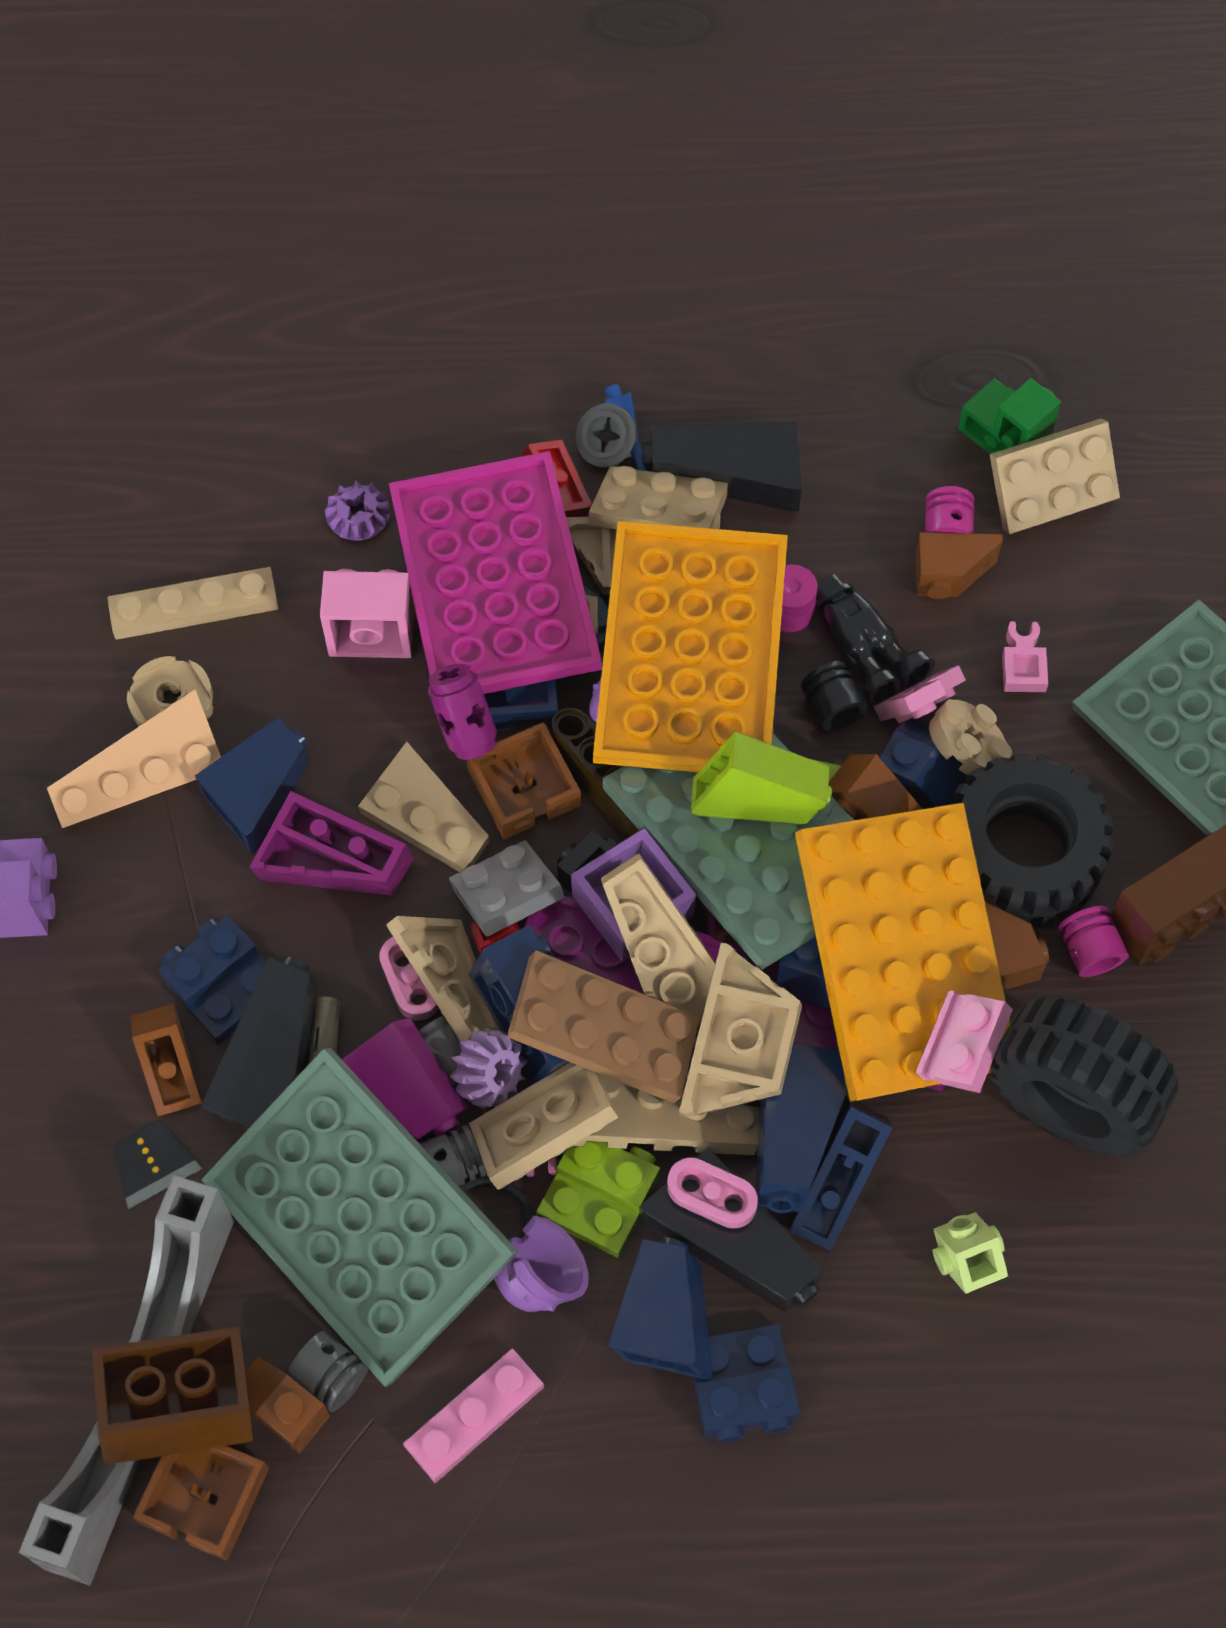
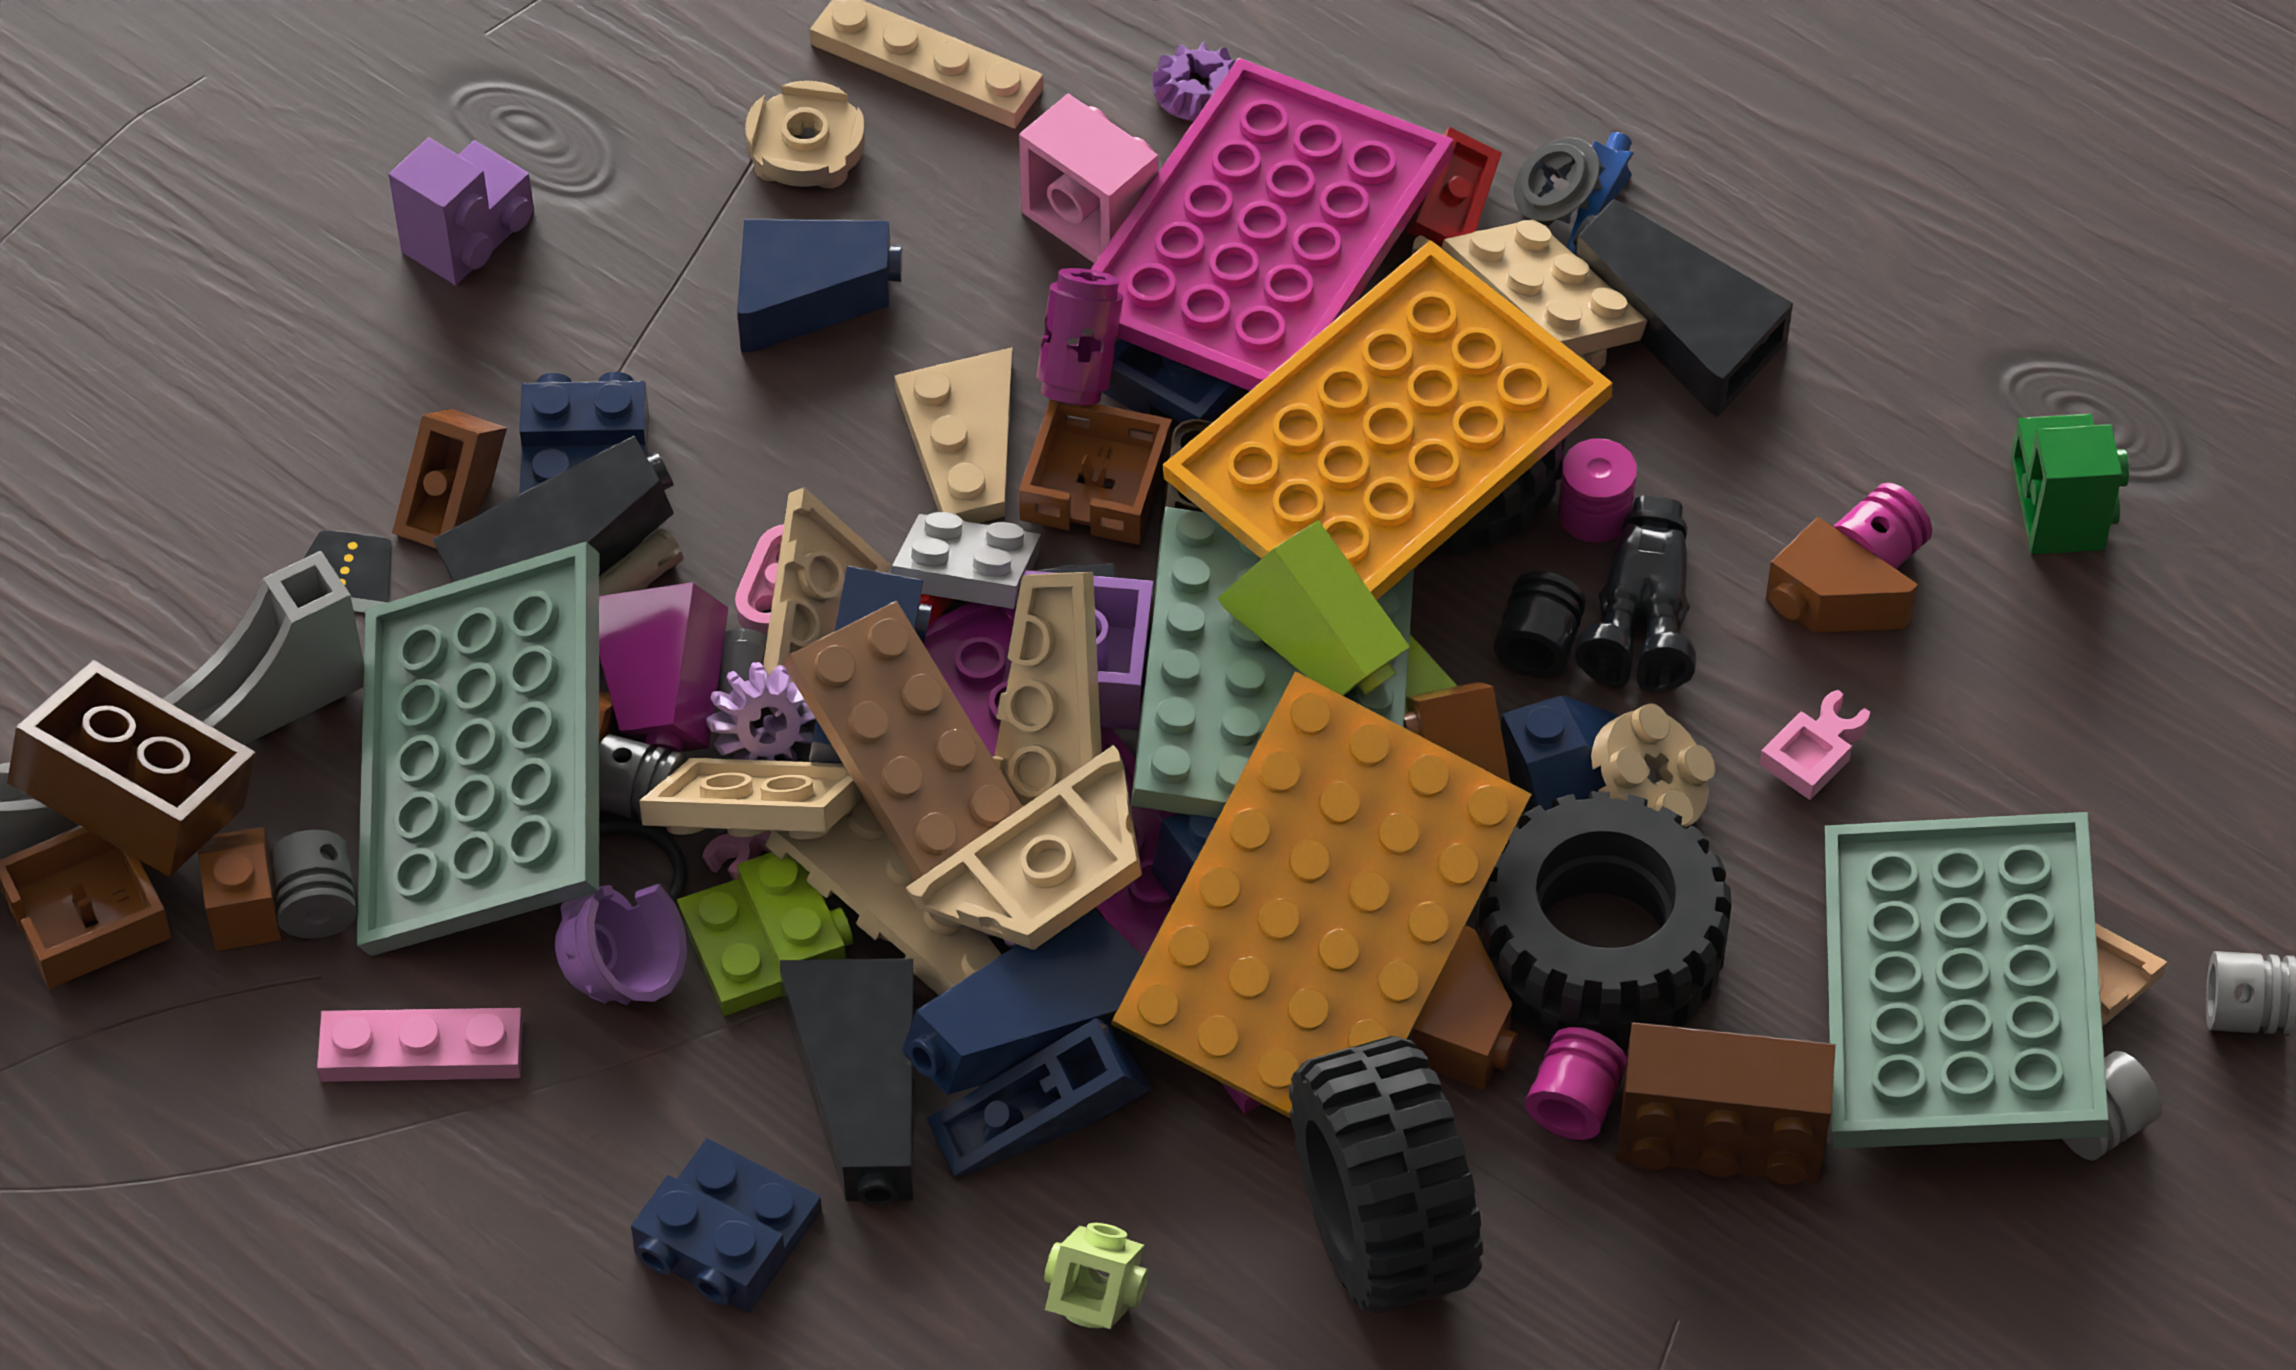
camera: 40 degrees right, 10 degrees down
light nougat wing [47,689,221,828] -> none
magenta wedge [249,791,414,896] -> none
dark blue slope [608,1237,713,1380] -> none
bright pink plate [667,1158,758,1228] -> none
bright pink plate [873,665,966,723] -> none
bright pink plate [916,990,1013,1093] -> none
tan plate [989,418,1120,534] -> none

